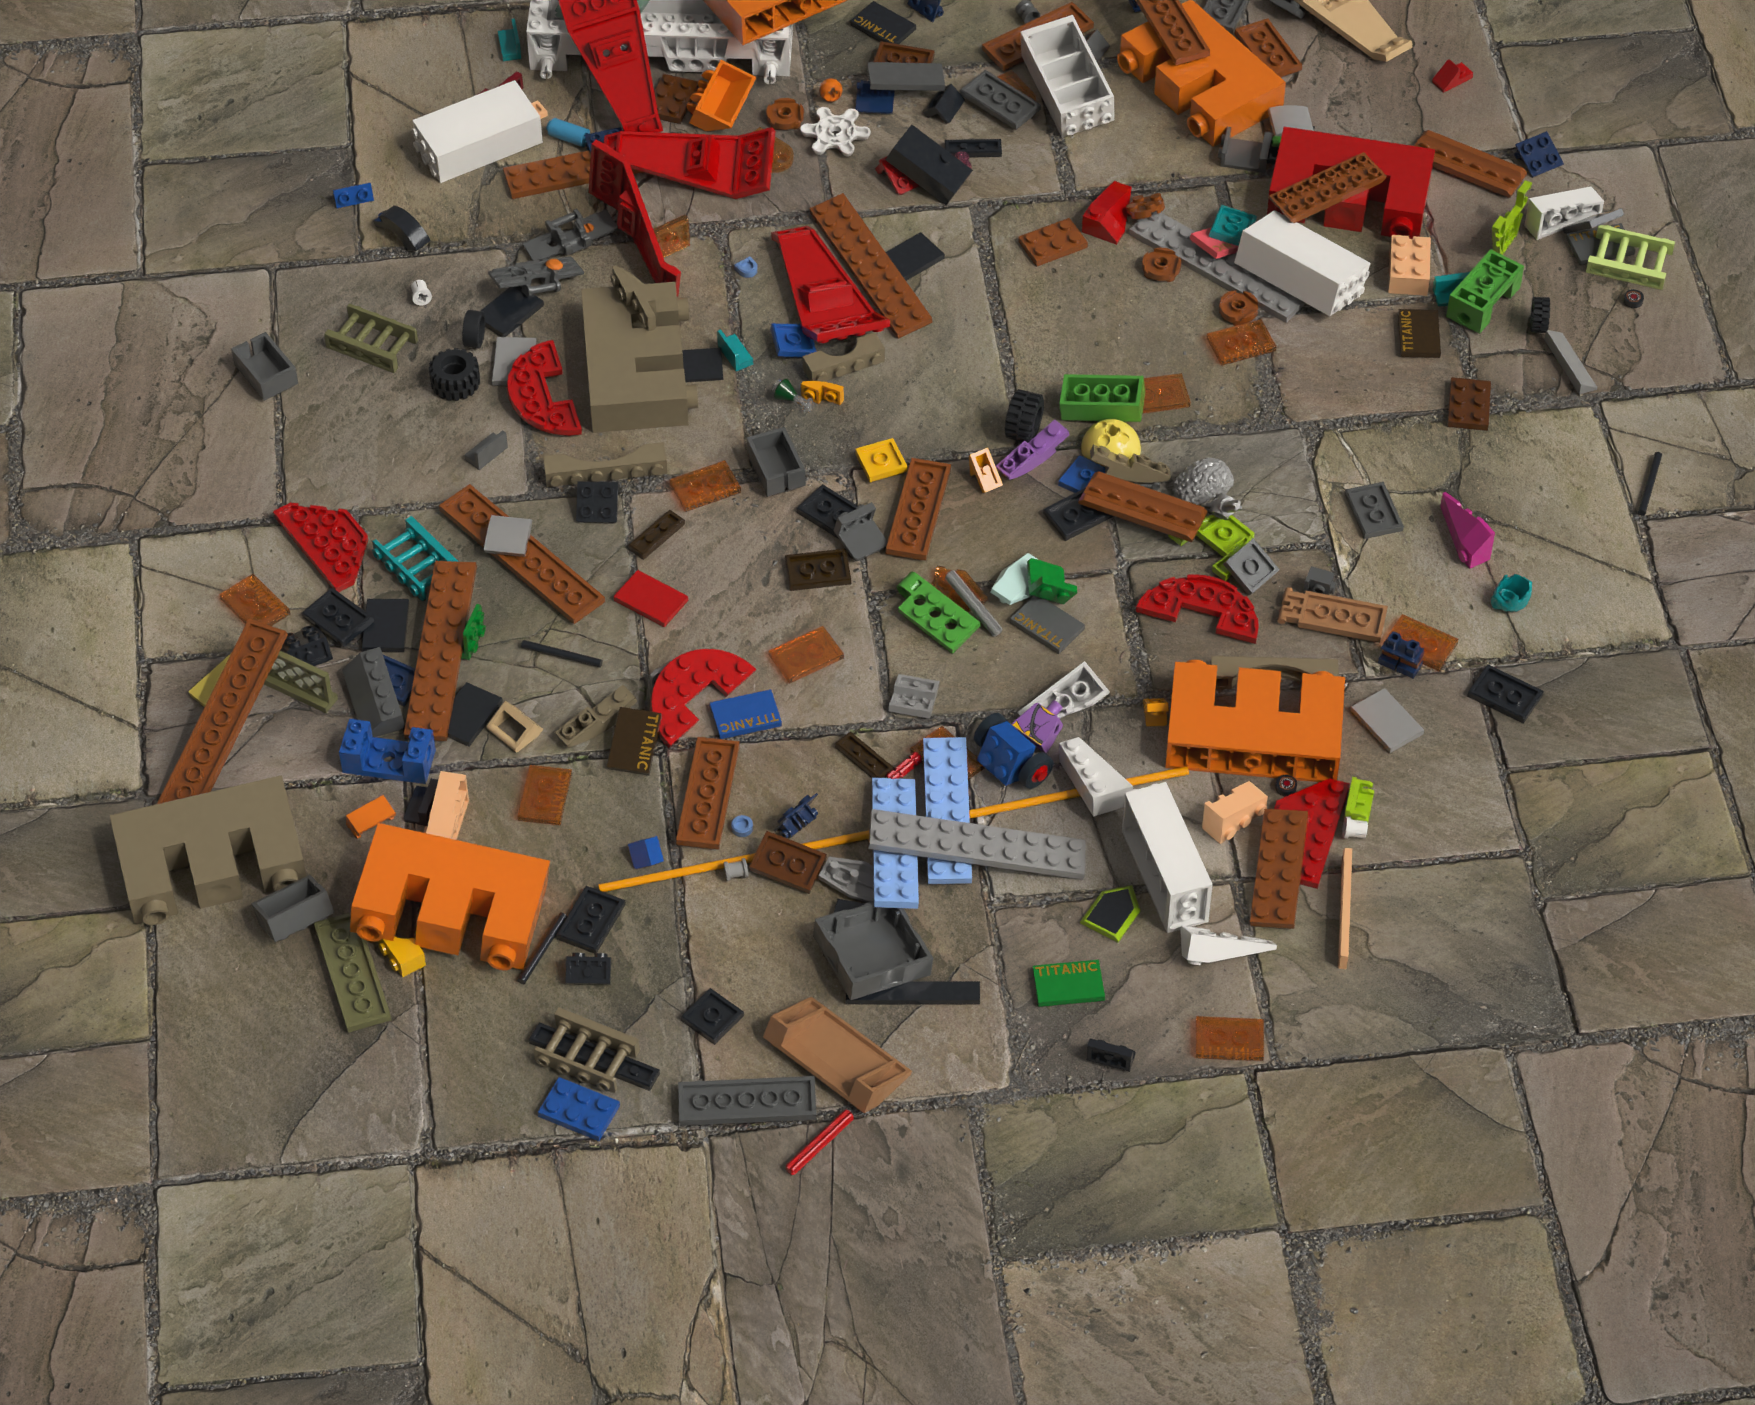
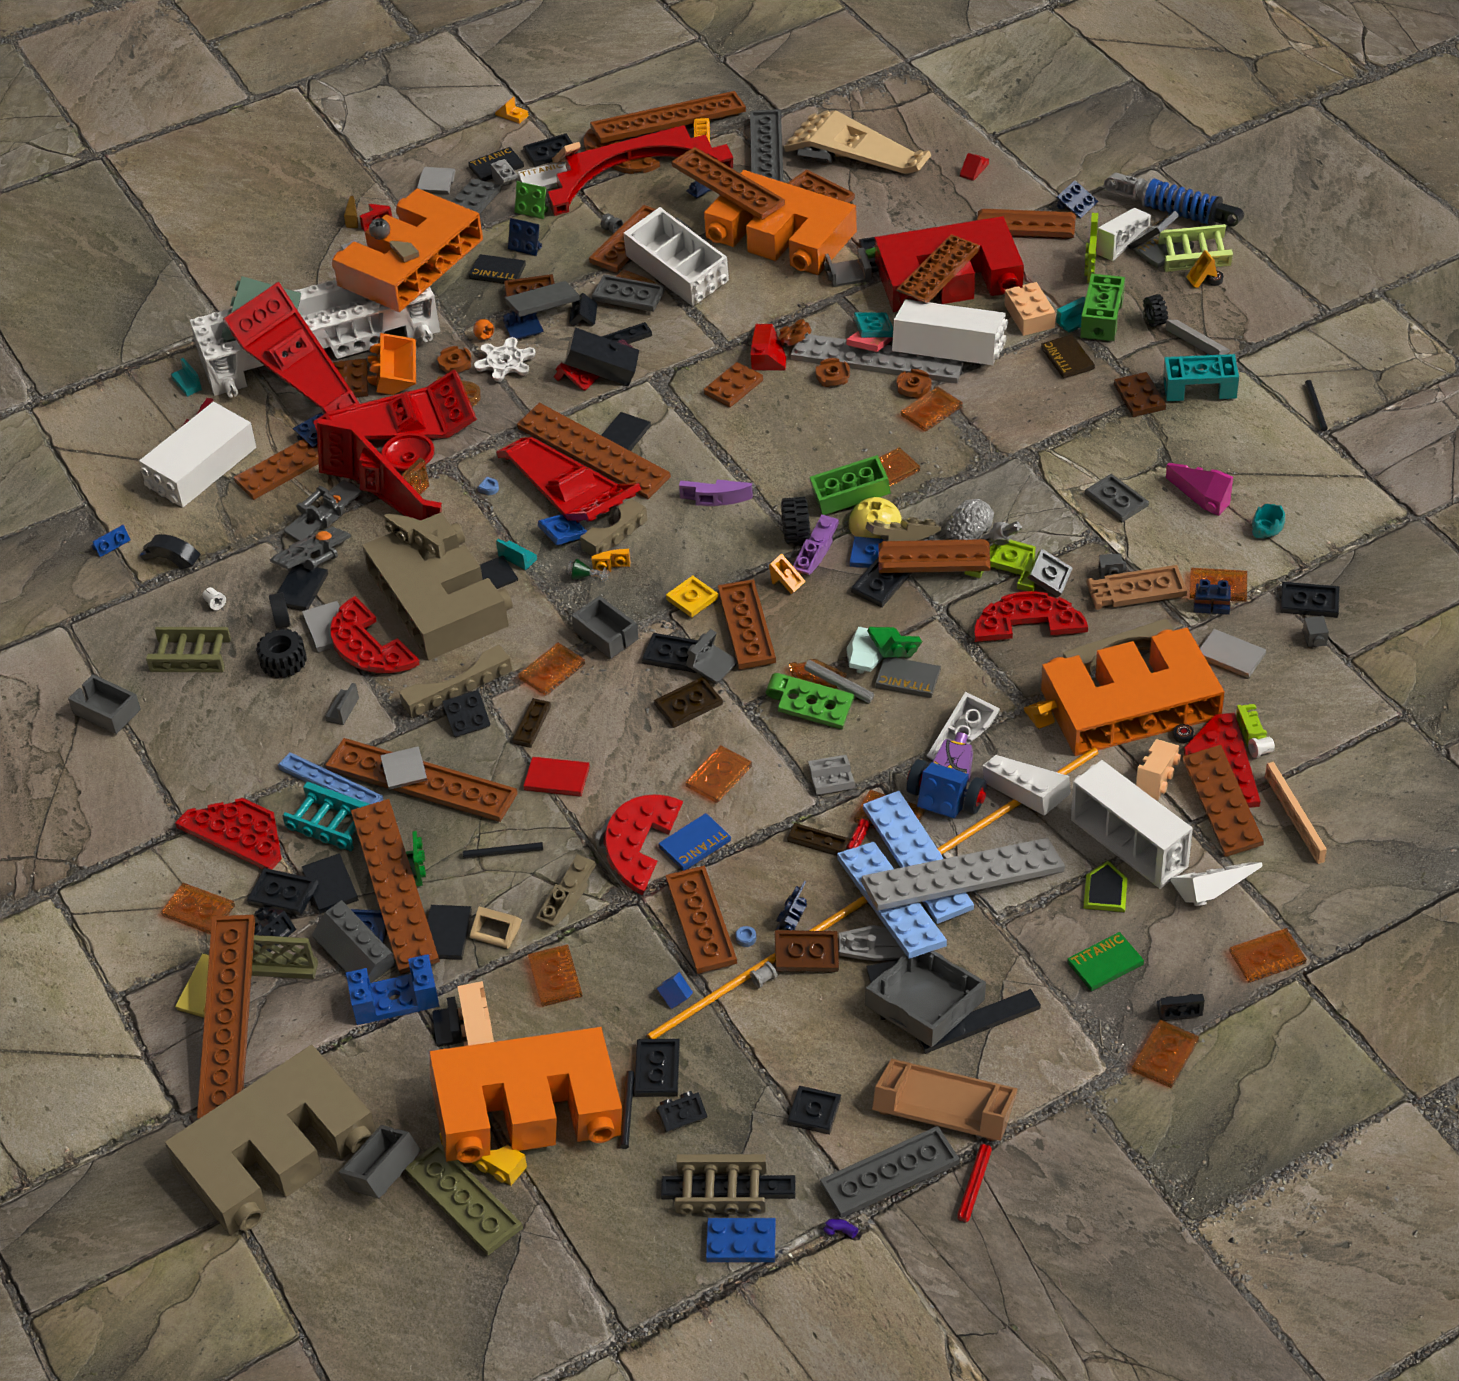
camera: 20 degrees left, 5 degrees down
orange hinge [346,795,396,839] -> none
dark azure brick [546,118,590,147] -> none
dark brown tile [607,707,662,776] -> none
light grey slope [1268,105,1314,136] -> none
none -> medium blue tile [278,753,383,804]
none -> red dish [382,433,435,471]
none -> medium lavender slope [679,479,753,506]
none -> dark purple arm [823,1219,859,1238]
none -> piece [1104,173,1244,227]
none -> clear orange tile [1132,1020,1199,1088]
none -> teal plate [1163,354,1239,401]
none -> light orange slope [1186,250,1217,288]
none -> dark grey brick [1303,616,1329,647]

